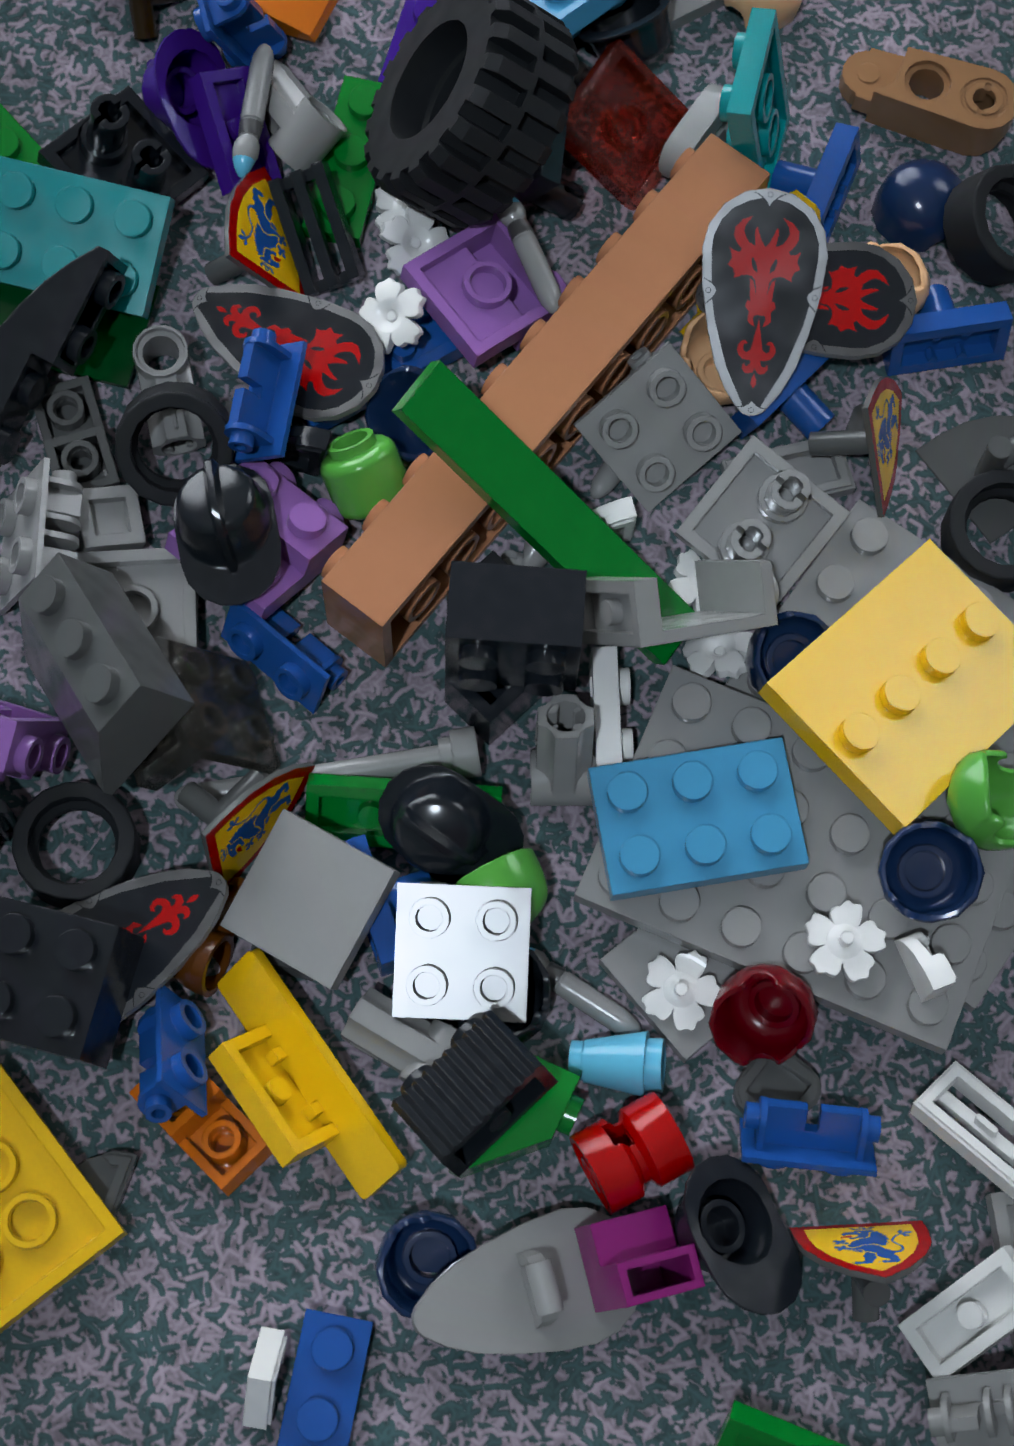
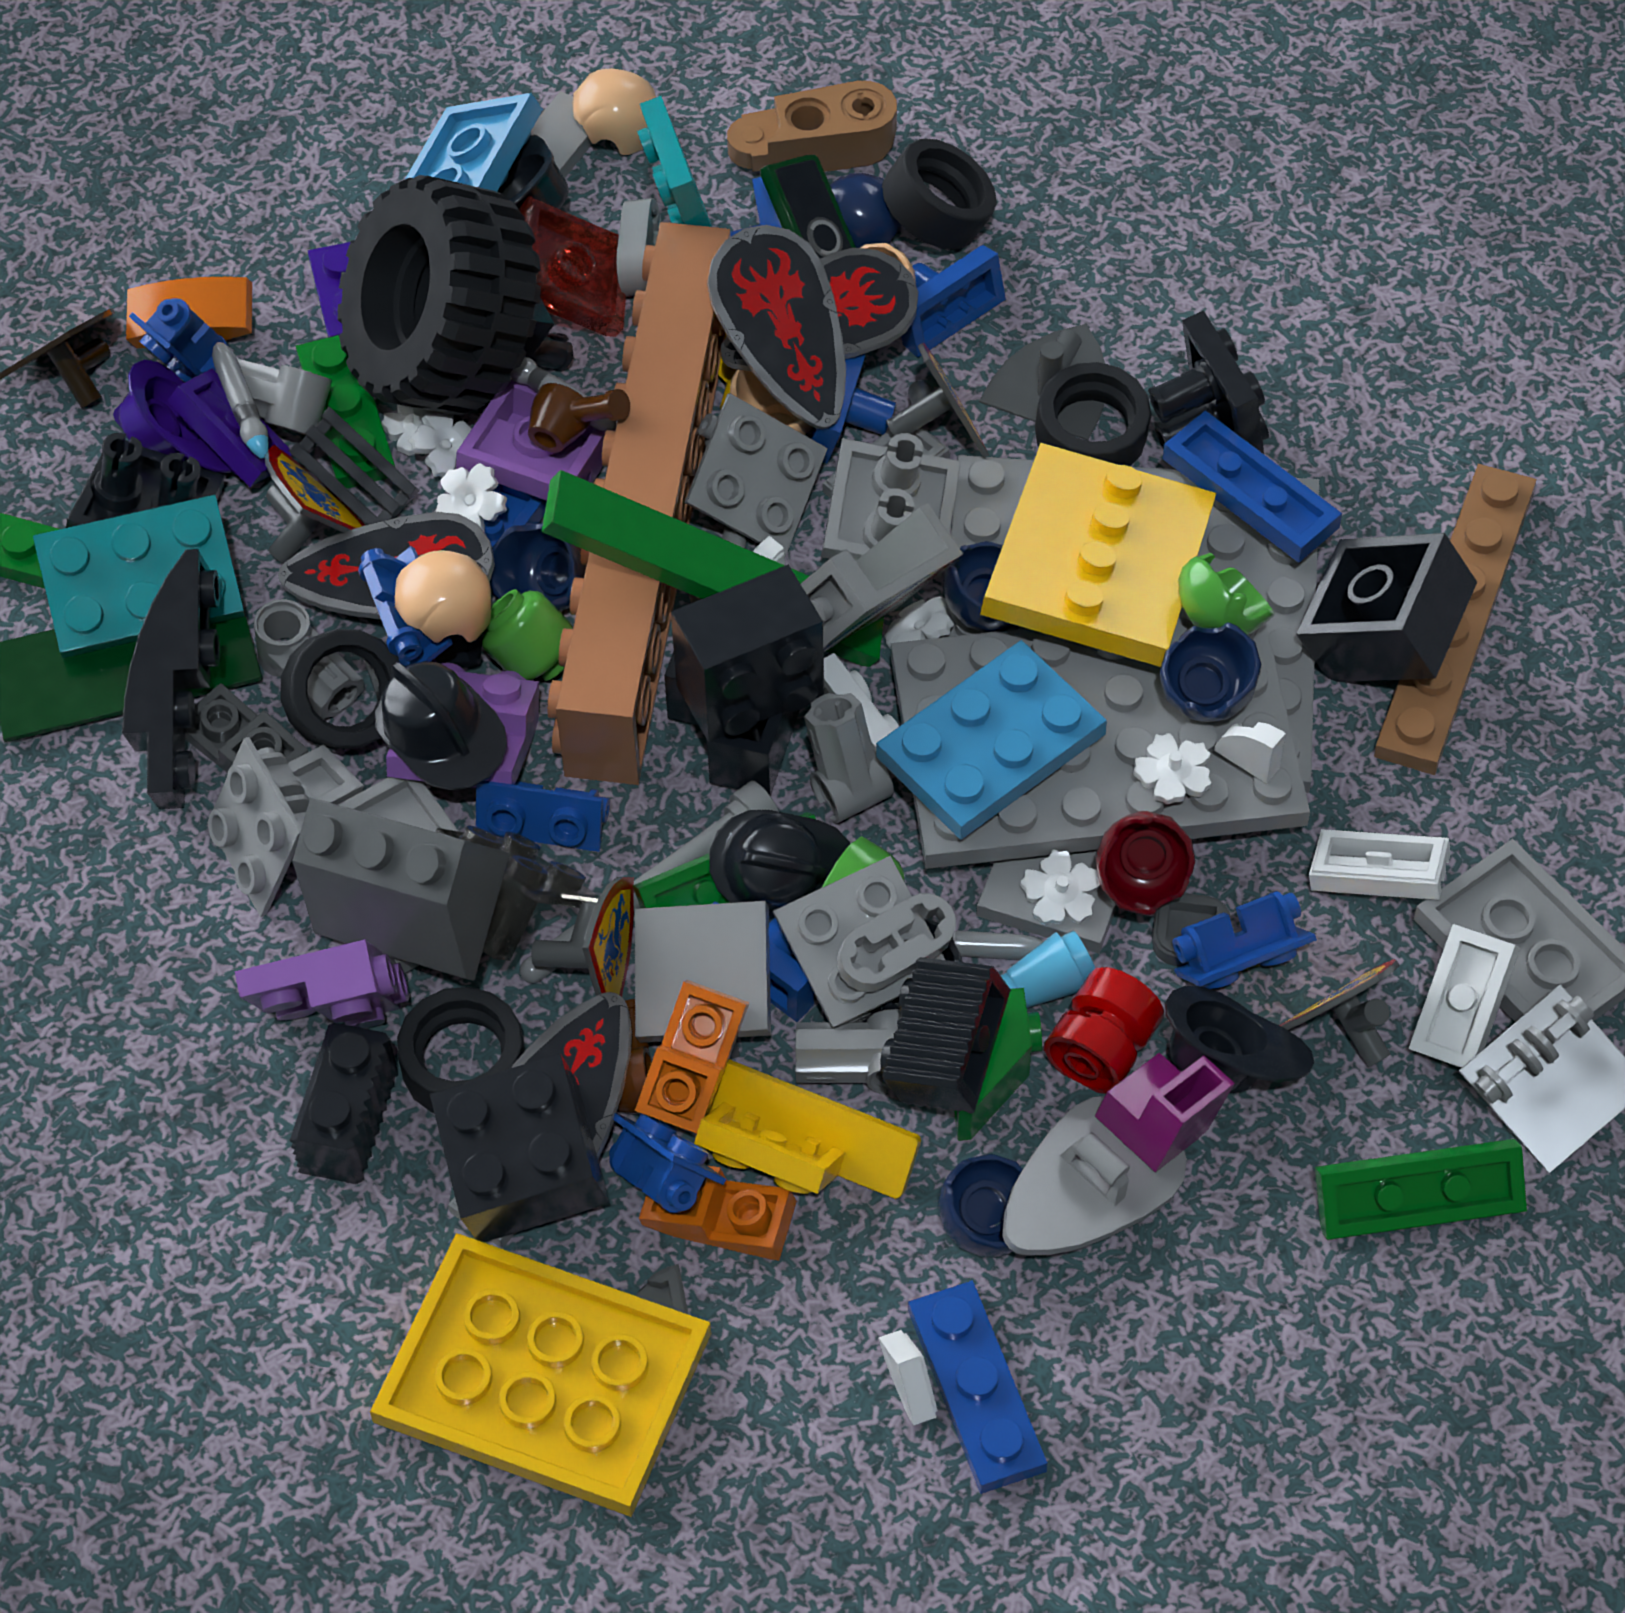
camera: 25 degrees left, 15 degrees down
none -> light nougat hair [395,550,491,643]
none -> reddish brown bar [528,383,630,453]
none -> orange slope [635,980,749,1134]
none -> slope [760,155,856,259]
none -> light grey beam [837,893,956,992]

